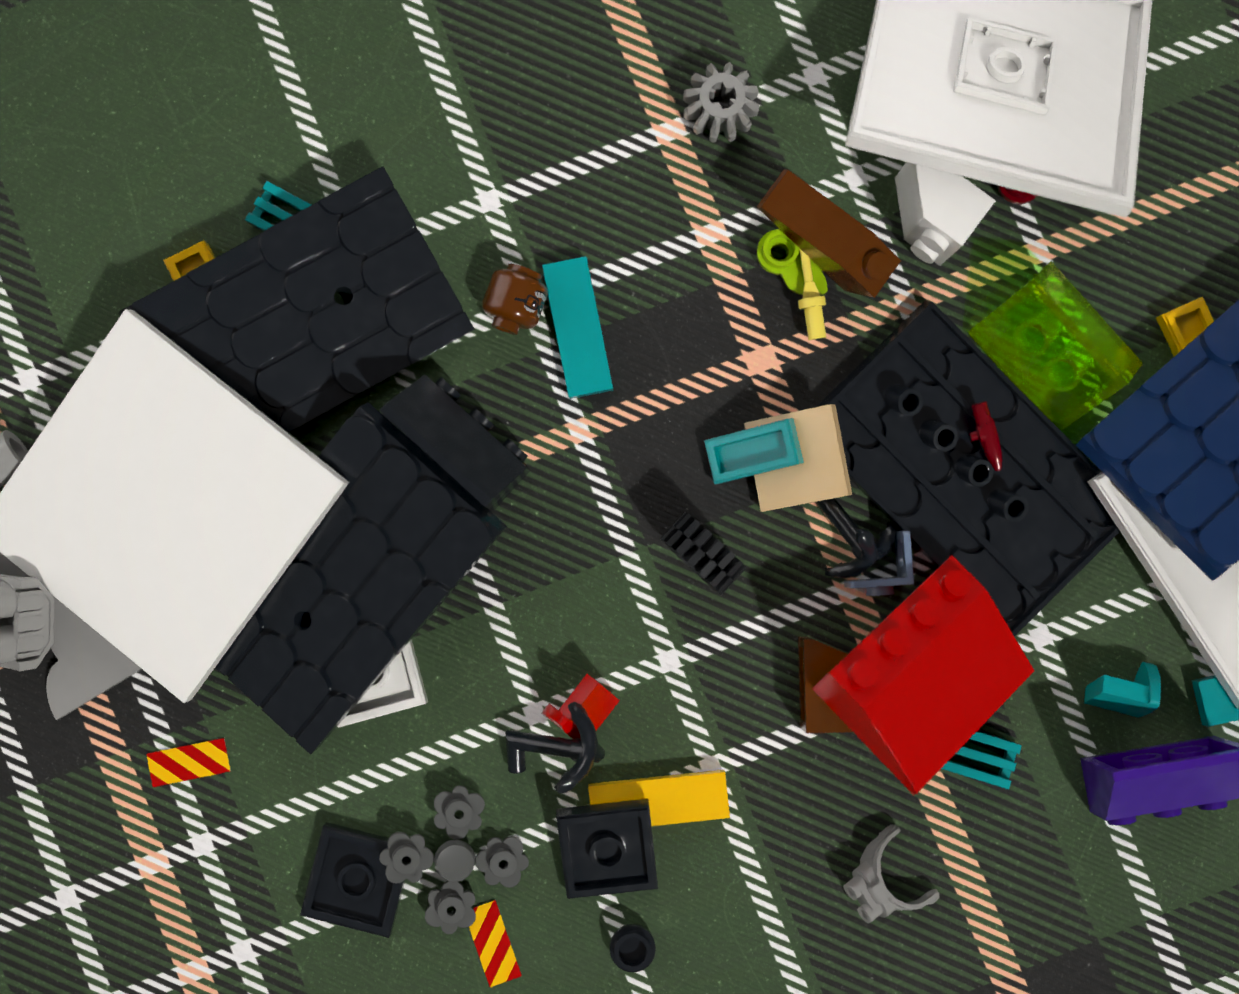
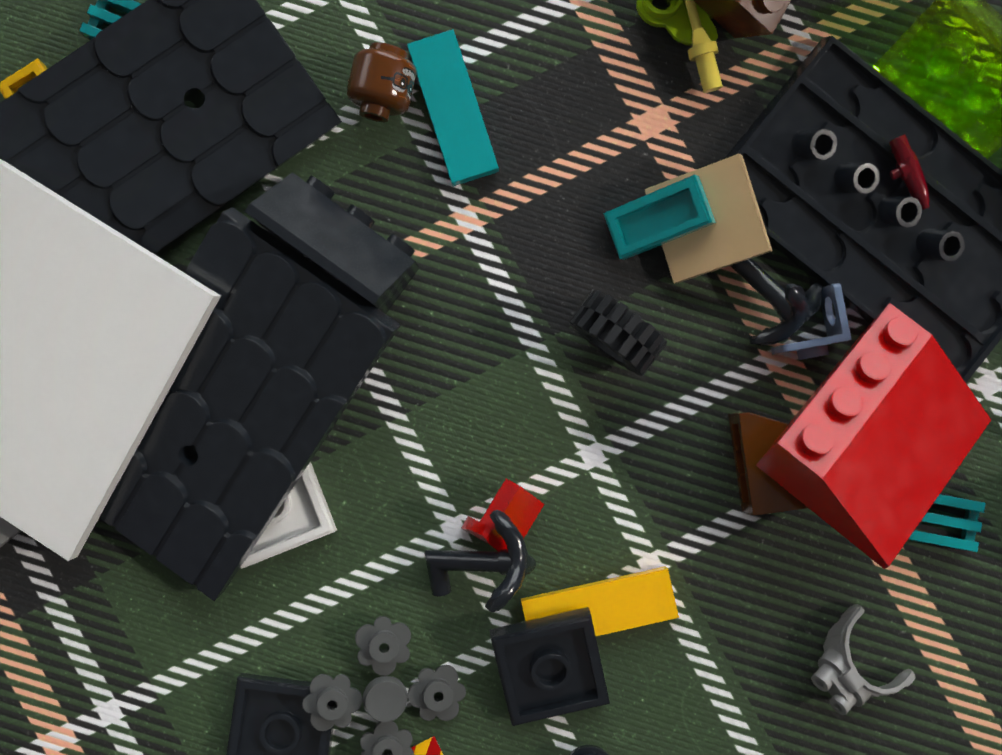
camera: 10 degrees left, 0 degrees up
sticker [146,738,231,787] -> none

